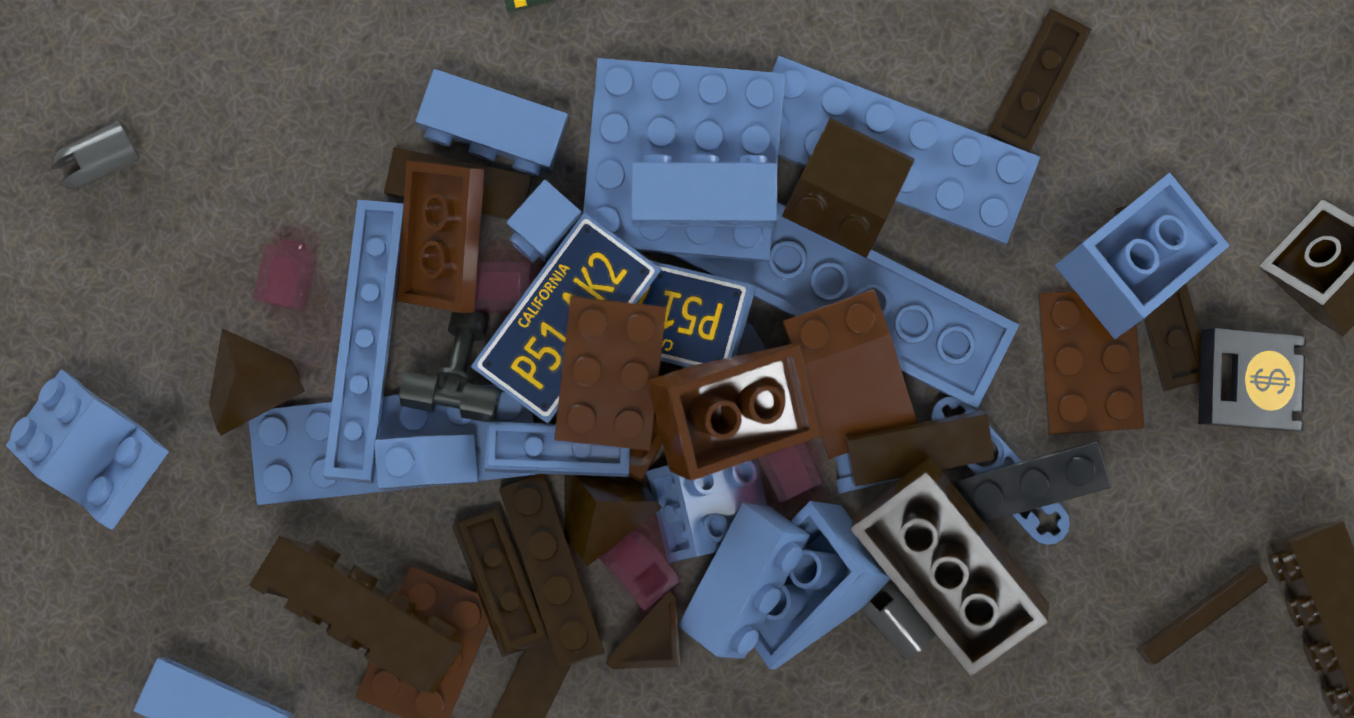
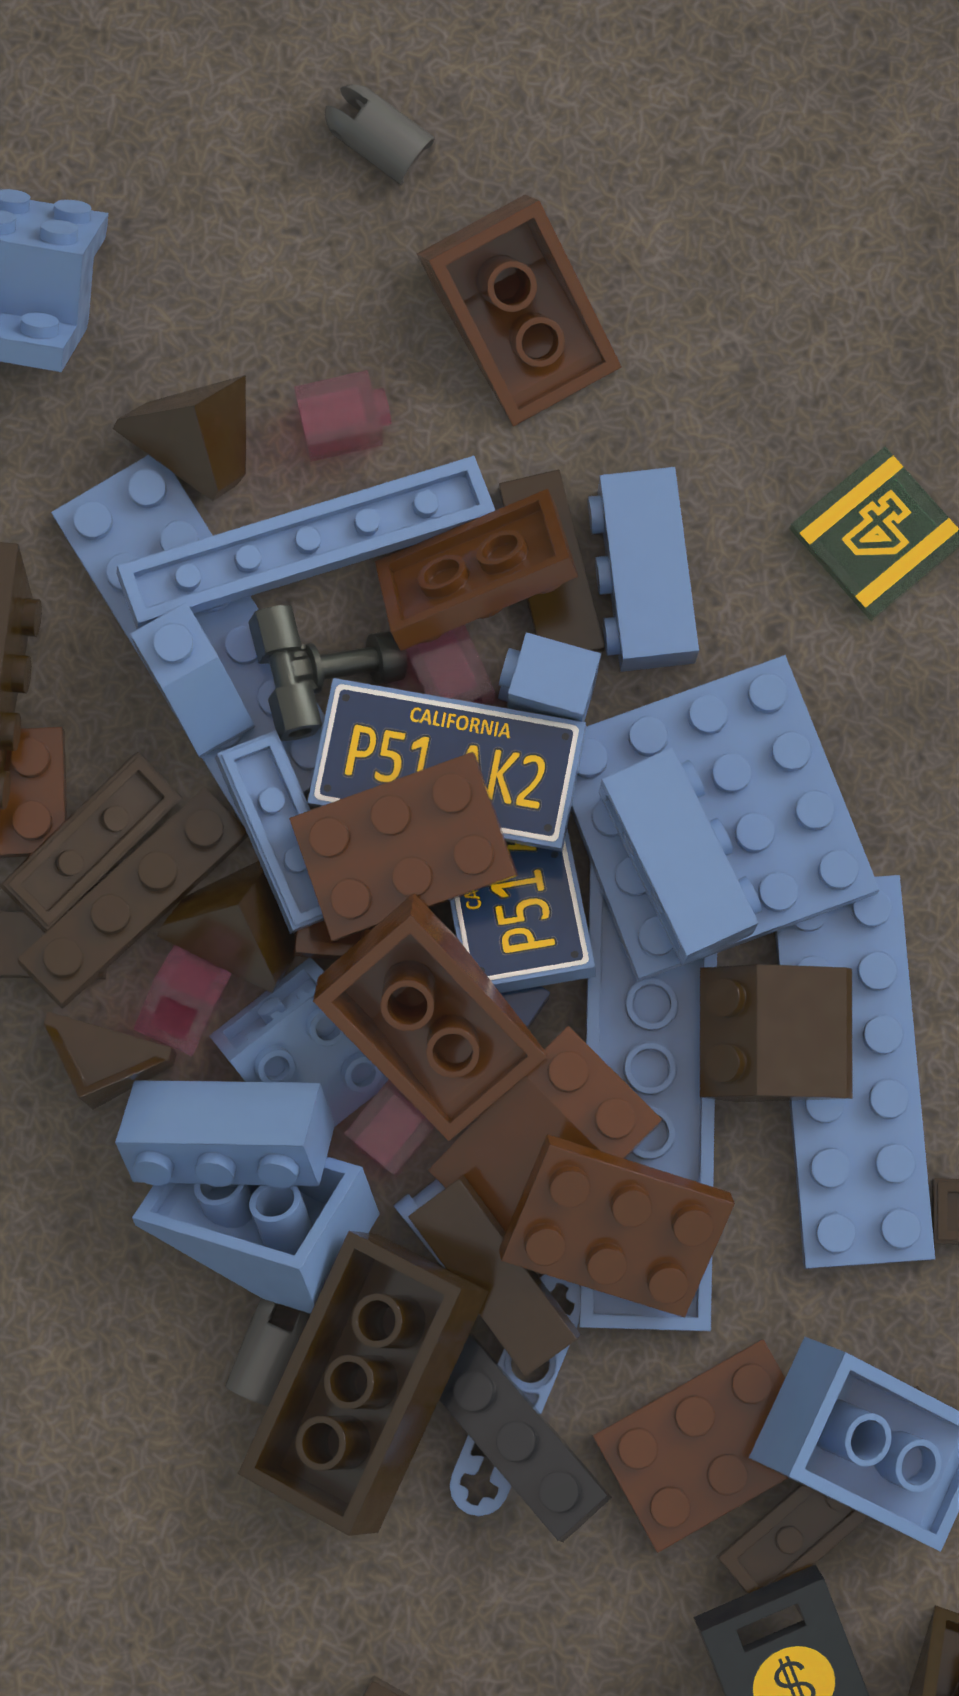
camera: 60 degrees right, 5 degrees down
none -> reddish brown slope [417,195,622,427]
none -> reddish brown plate [499,1134,735,1318]

